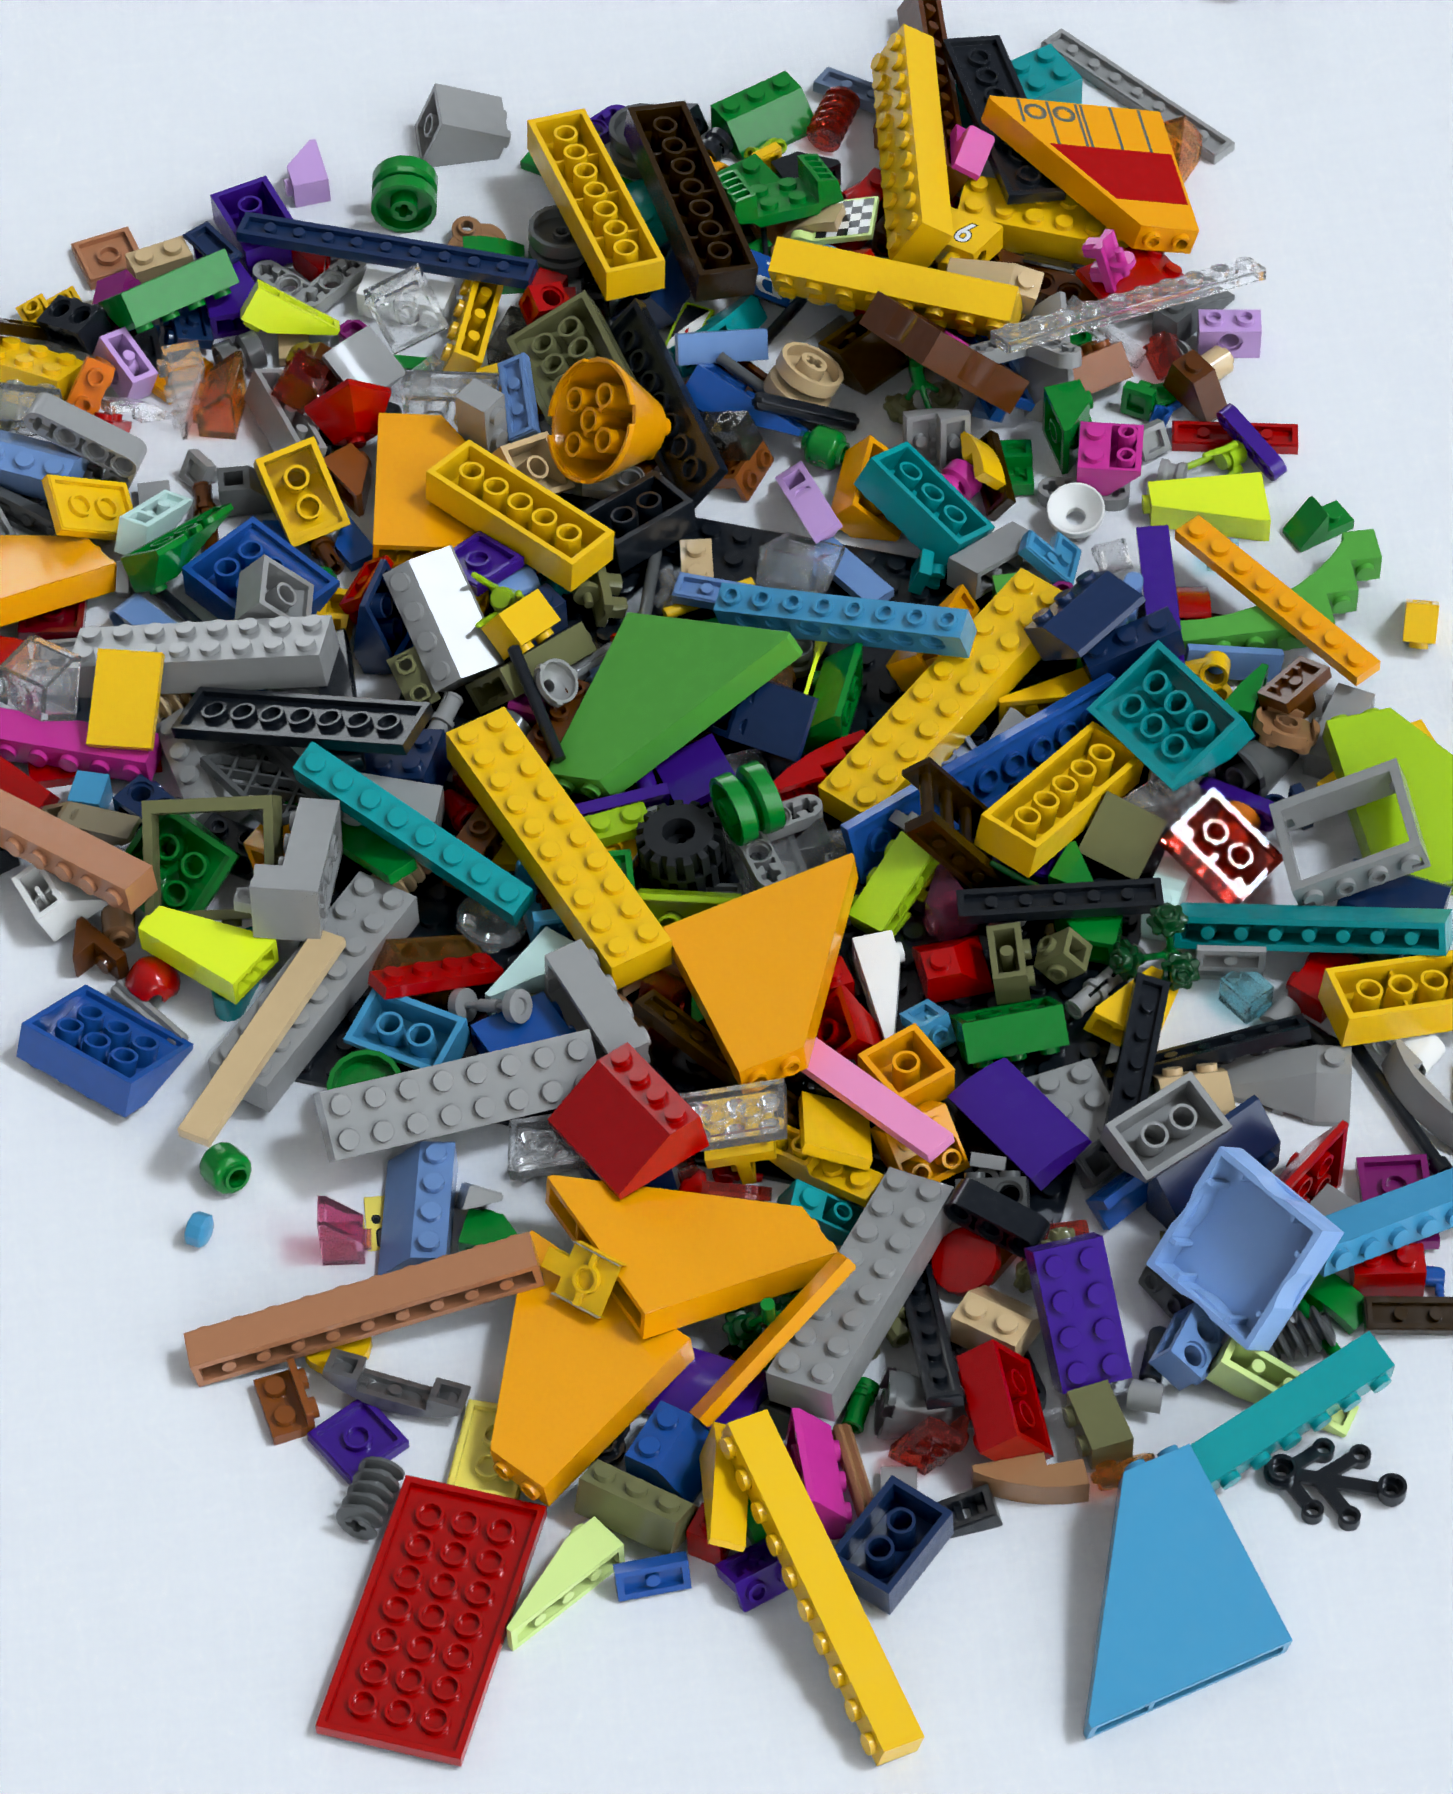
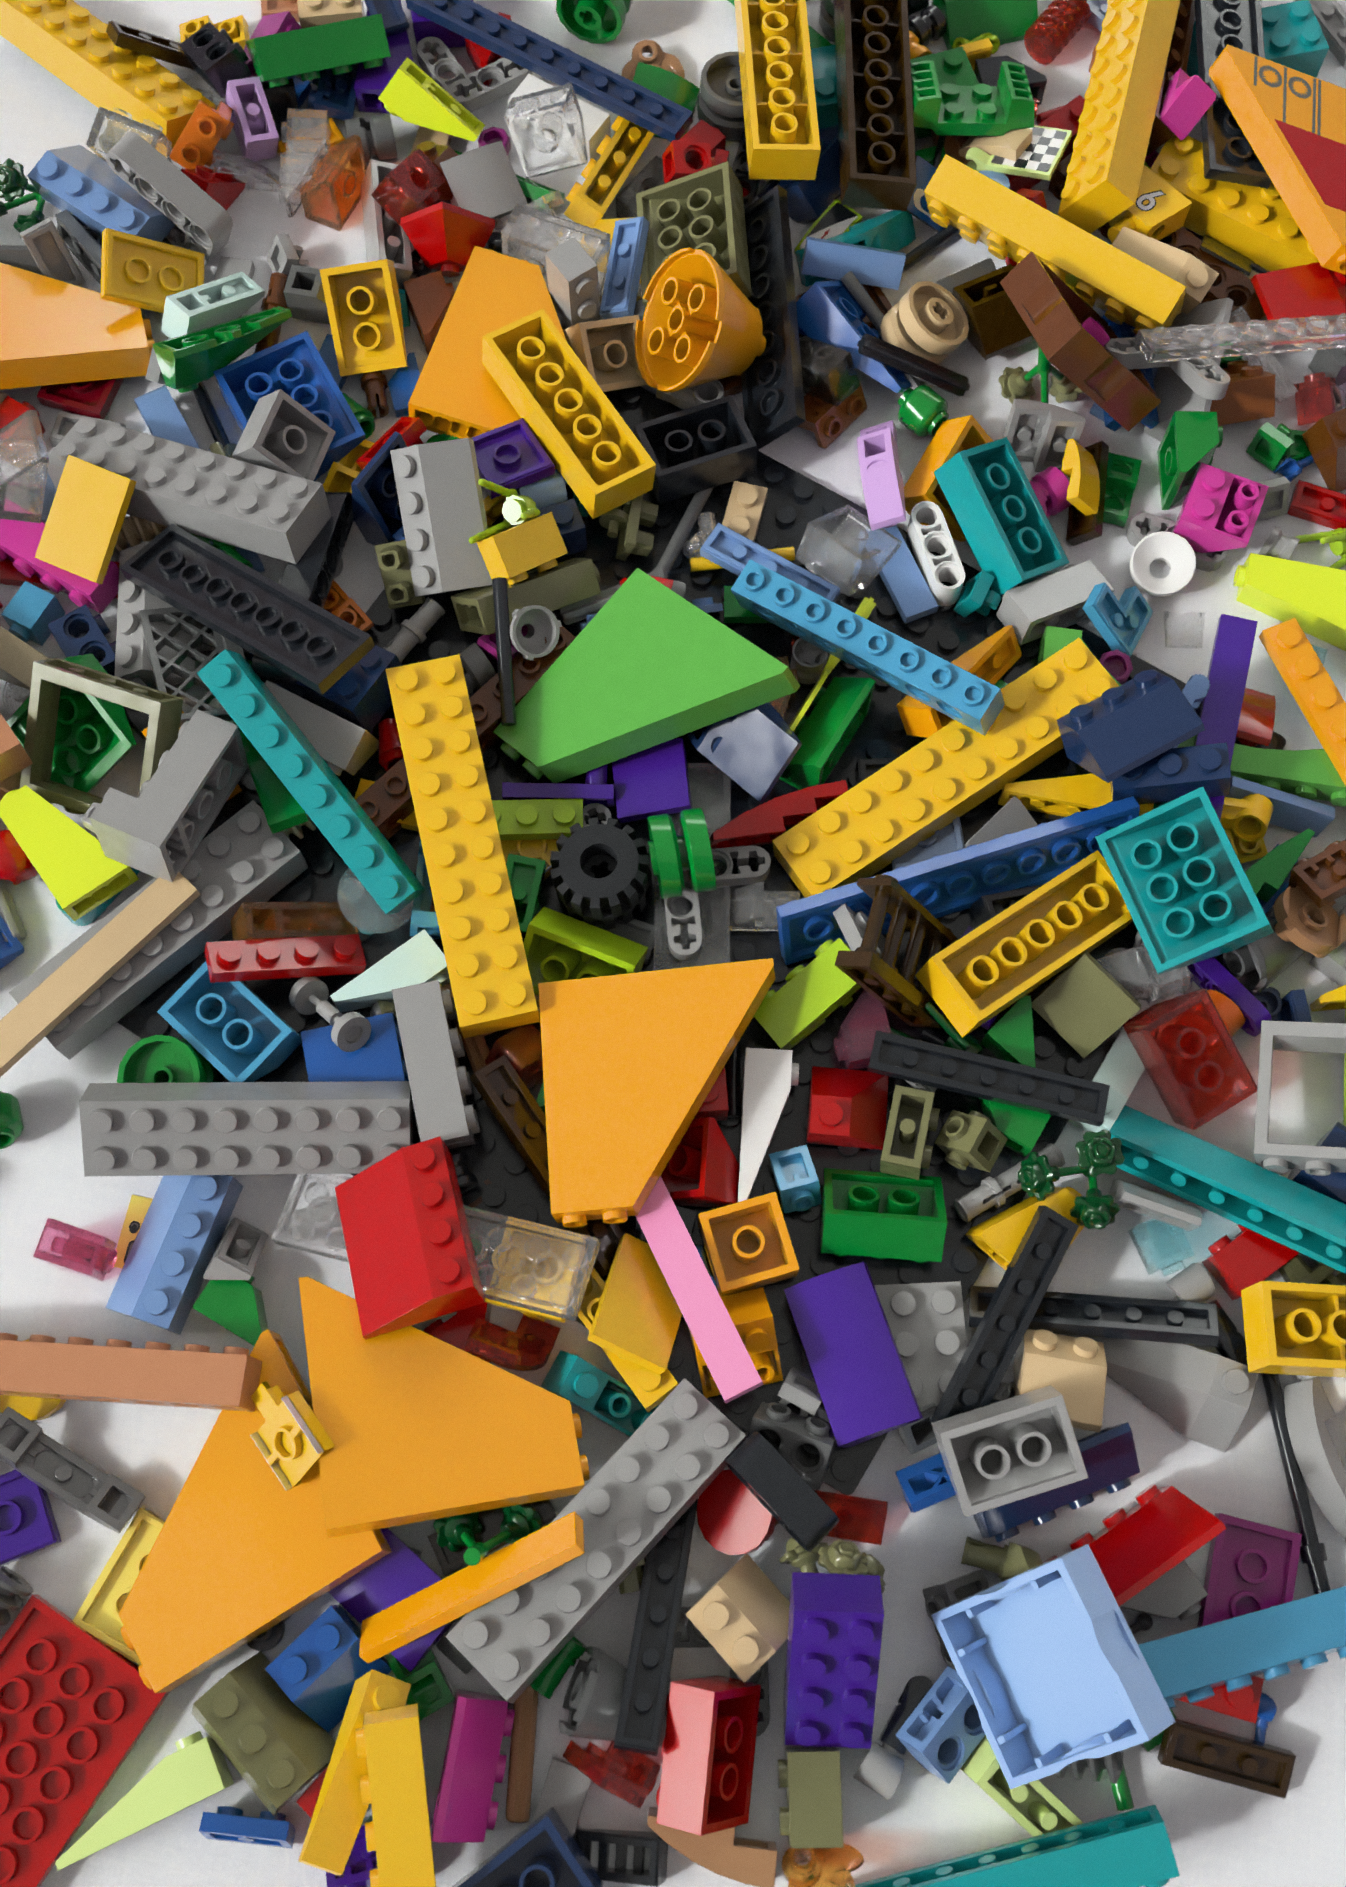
camera: 15 degrees right, 20 degrees up
dark pink hips [1082,229,1136,293] -> none
none -> white beam [907,501,966,606]

